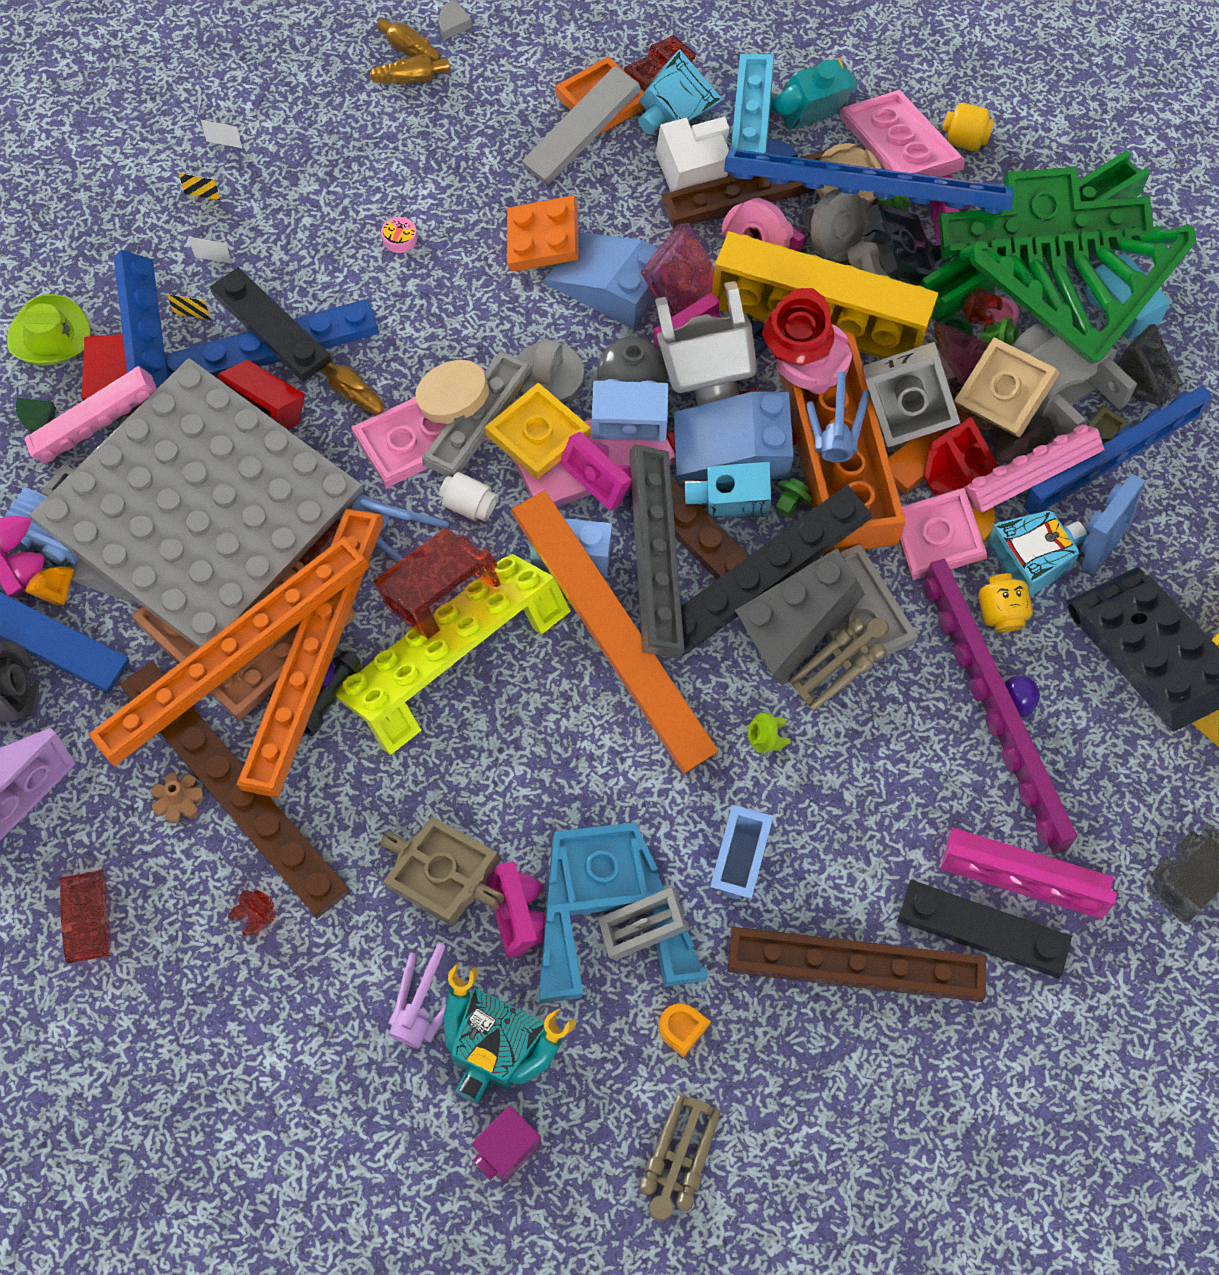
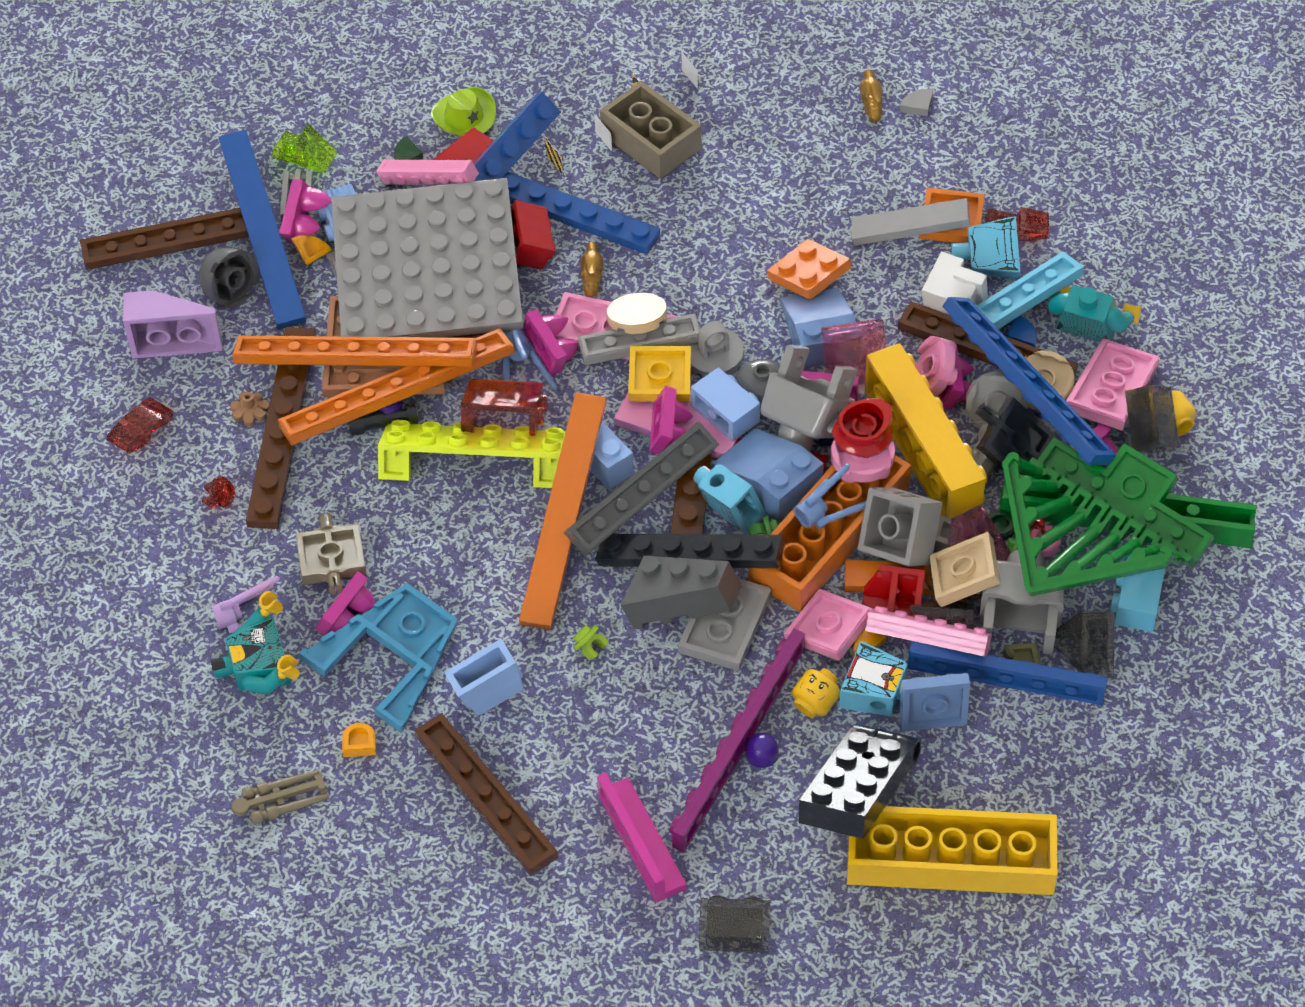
camera: 50 degrees right, 10 degrees down
black plate [210,267,332,382] -> none
pearl gold piece [370,54,450,86] -> none
tile [381,217,417,253] -> none
white brick [439,472,498,522] -> none
magenta brick [471,1105,542,1183] -> none
light grey tile [598,887,690,960] -> none
dark tan piece [789,617,889,711] -> none
black plate [897,880,1073,979] -> none
none -> dark pink tile [522,309,578,376]
none -> dark tan brick [600,81,702,179]
none -> clear smoke brick [1125,385,1180,454]

